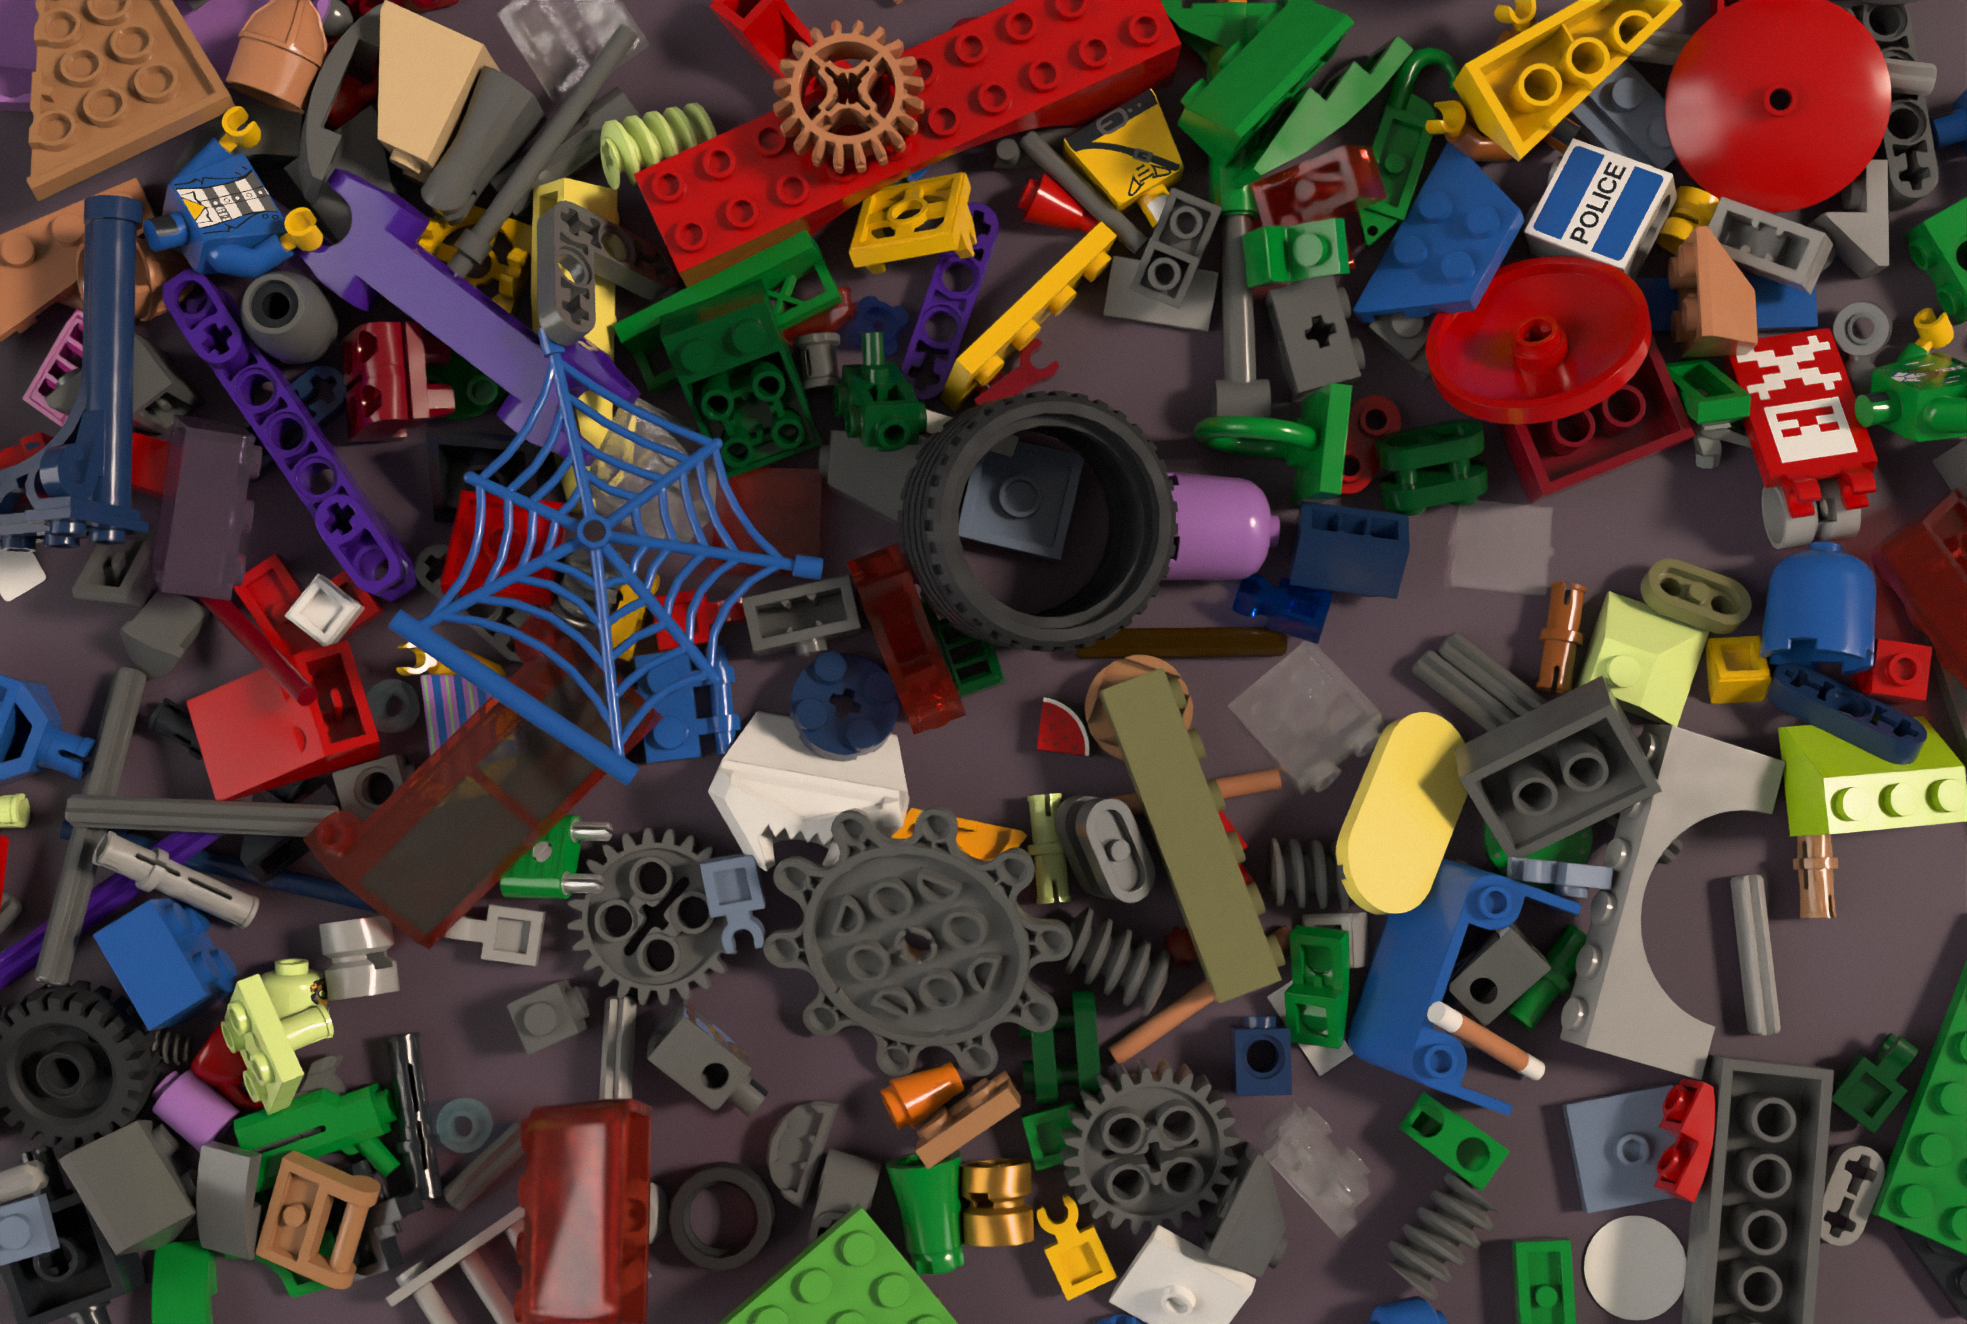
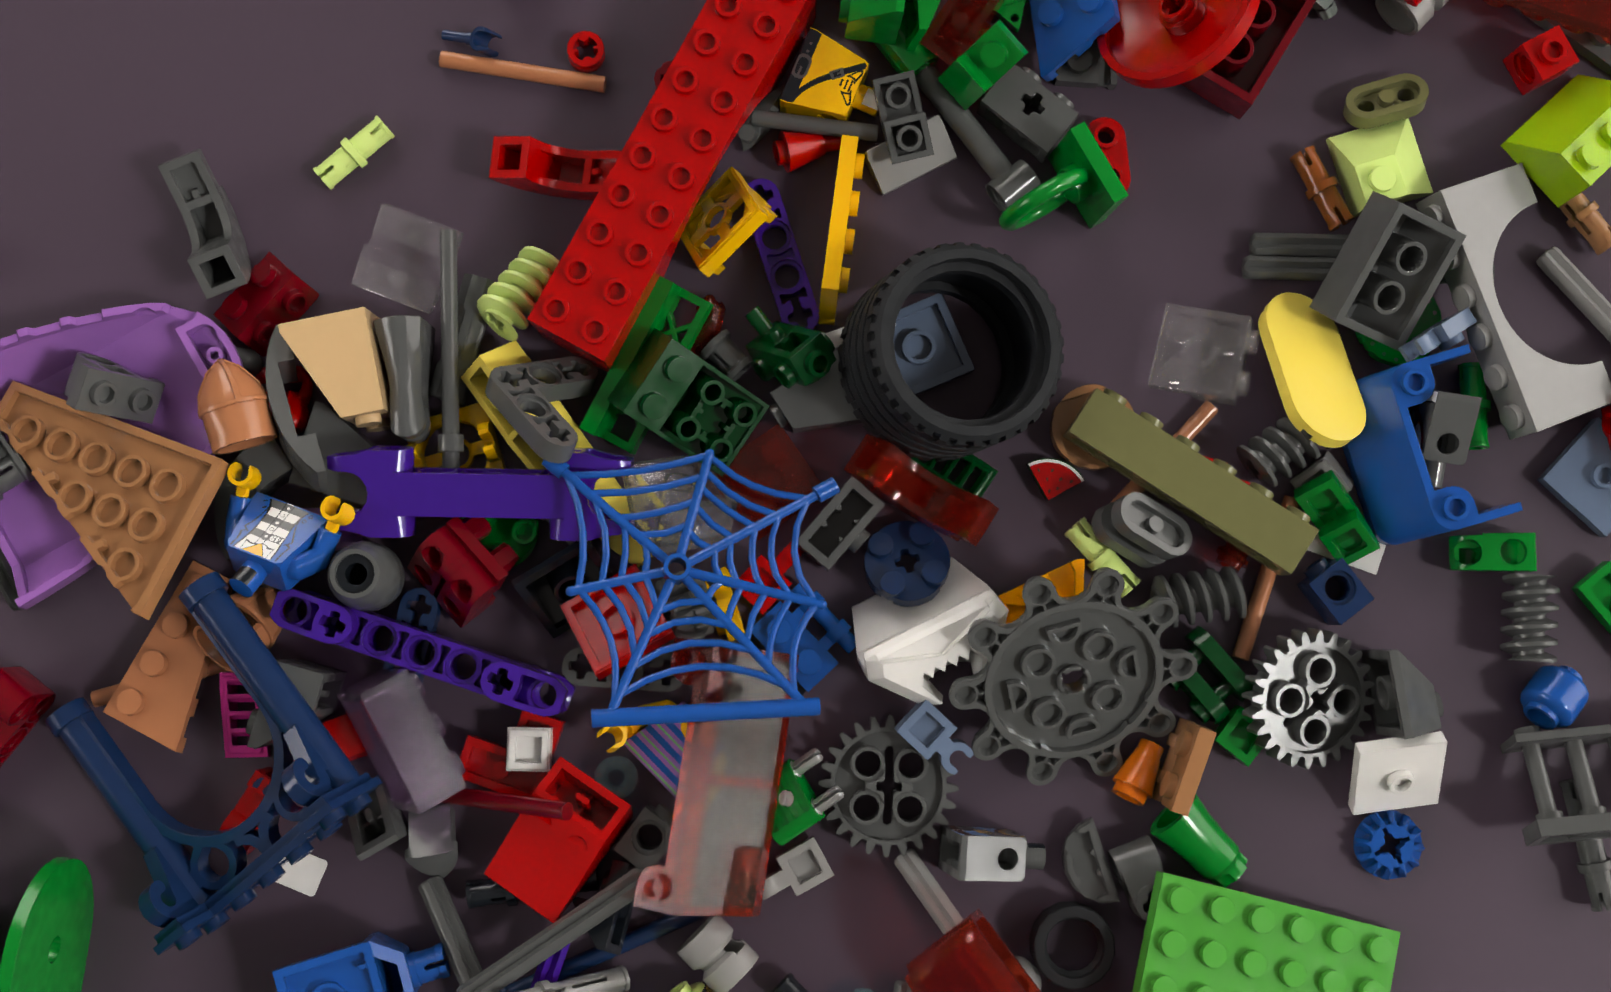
camera: 40 degrees left, 0 degrees up
dark grey brick [506,979,589,1055] -> none
nougat gear [773,19,924,174] -> none
clear blue plate [848,296,909,356] -> none
pearl gold wheel [960,1158,1035,1247] -> none
dark red plate [974,338,1060,407] -> none
yellow plate [1036,1193,1117,1301] -> none
dark brown axle [1075,627,1288,658] -> none
medium lavender cylinder [1161,472,1280,581] -> none
clear blue plate [1232,573,1333,644] -> none
clear plate [1261,1100,1371,1239] -> none
dark blue brick [1289,501,1410,599] -> none
dark green brick [1375,419,1489,516] -> none
bar [1427,1001,1545,1081] -> none
clear piece [1449,500,1555,596] -> none
yellow slope [1705,635,1772,704] -> none
blue cylinder [1760,542,1877,674] -> none
dark blue beam [1766,663,1927,765] -> none

